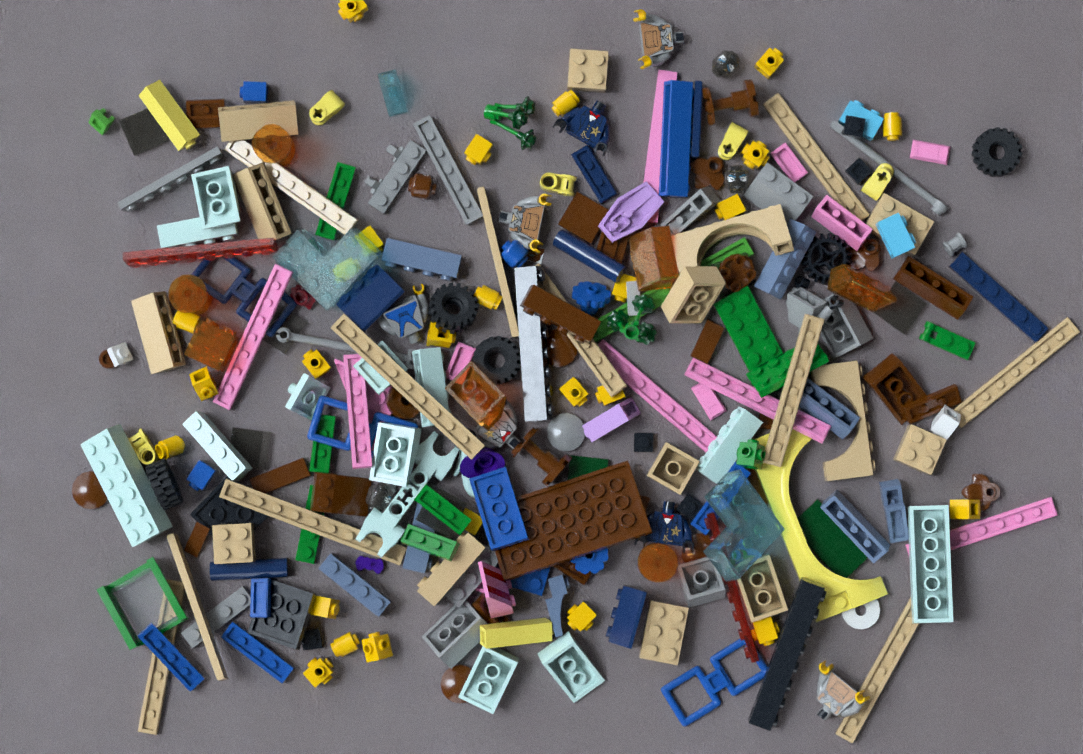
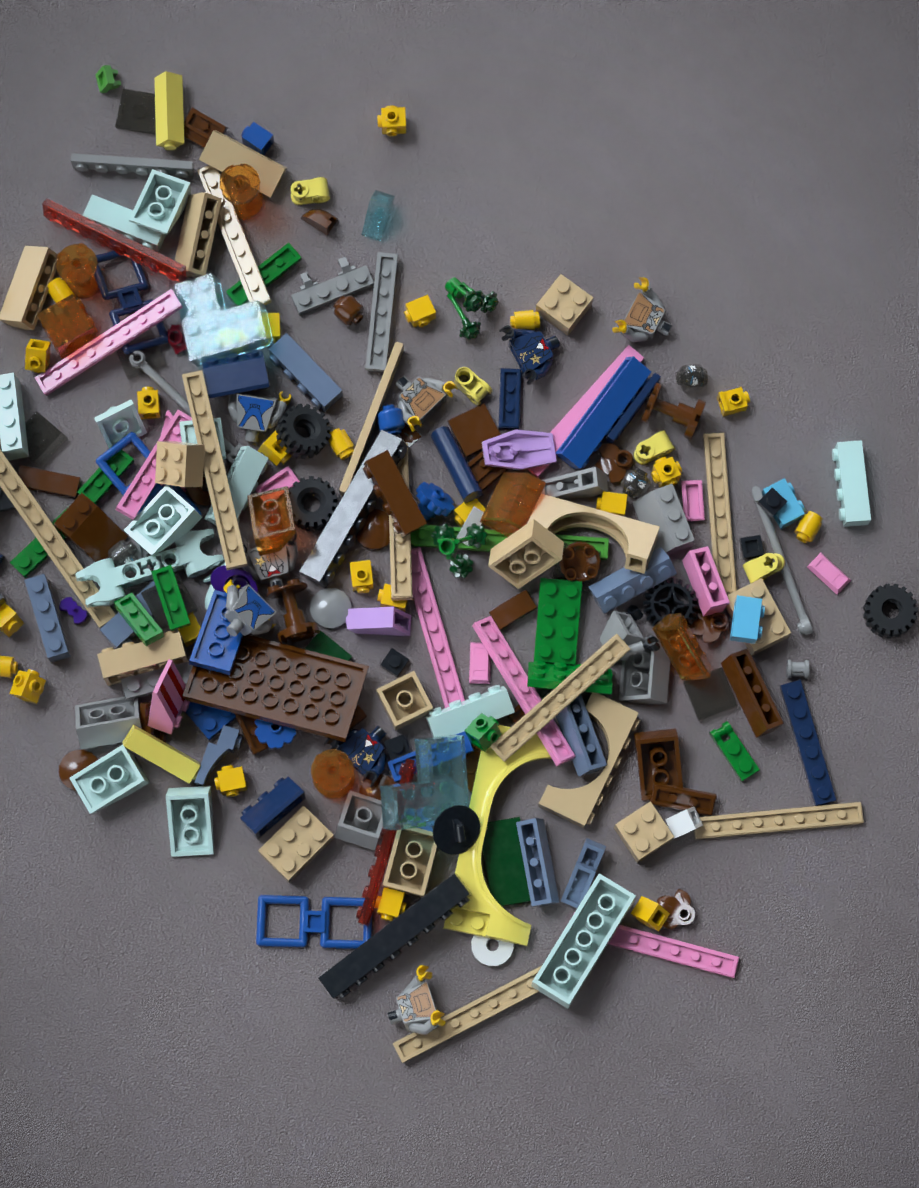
camera: 30 degrees right, 10 degrees down
none -> tan brick [155,441,205,487]
none -> light grey torso [223,579,276,636]
none -> reddish brown brick [301,209,338,235]
none -> black shield [433,805,480,855]
none -> light aqua brick [832,440,871,527]

